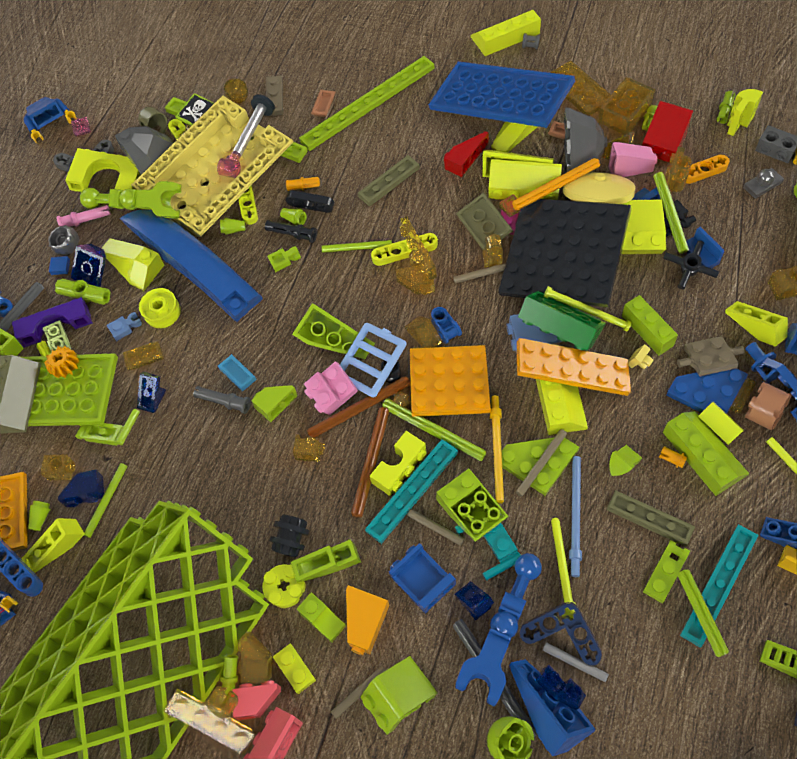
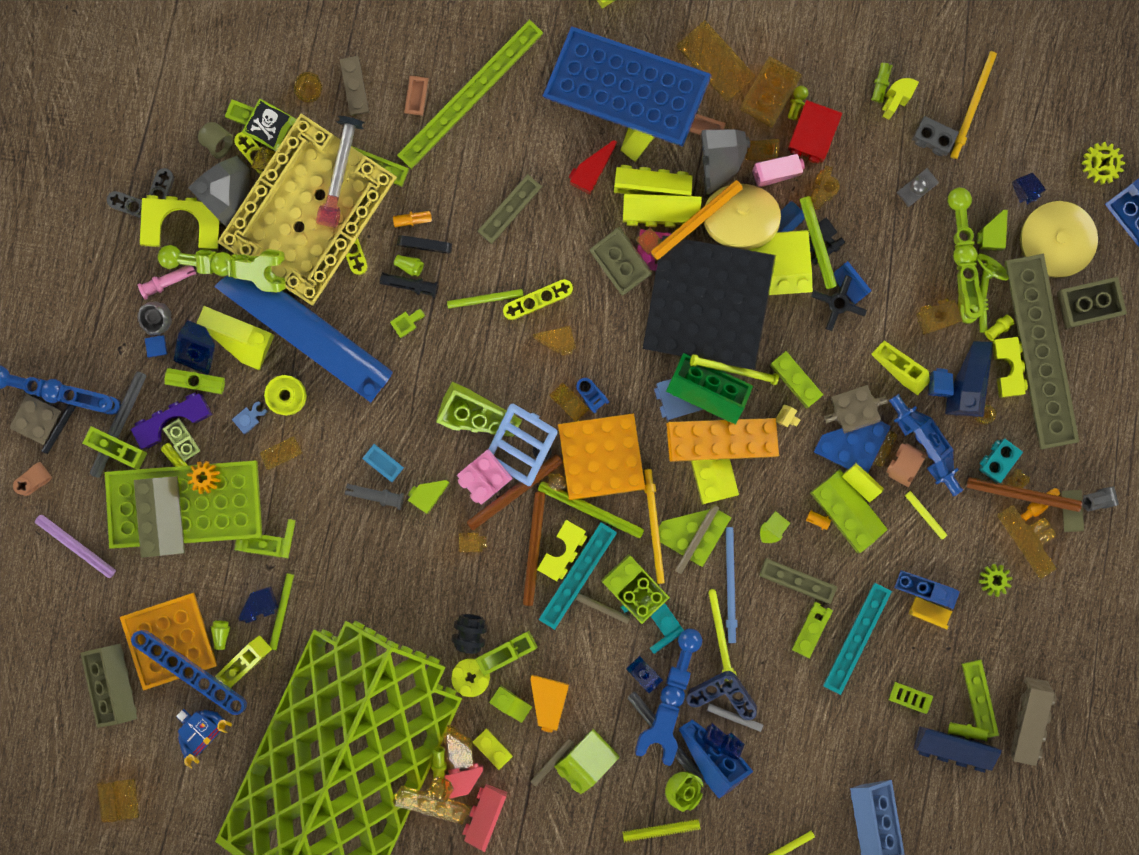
camera: 15 degrees left, 25 degrees up
blue torso [24,97,77,143] -> none
clear yellow brick [40,454,75,481] -> none
clear pink plate [71,117,91,136] -> none
clear blue slope [137,371,166,413] -> none
lime cone [220,218,245,235] -> none
blue panel [389,543,456,614] -> none
clear yellow plate [399,216,437,280] -> none
dark tan bar [453,263,506,284] -> none
clear yellow leg [482,234,503,268] -> none
lime axle [678,569,729,657] -> none
light orange beam [681,155,730,184] -> none

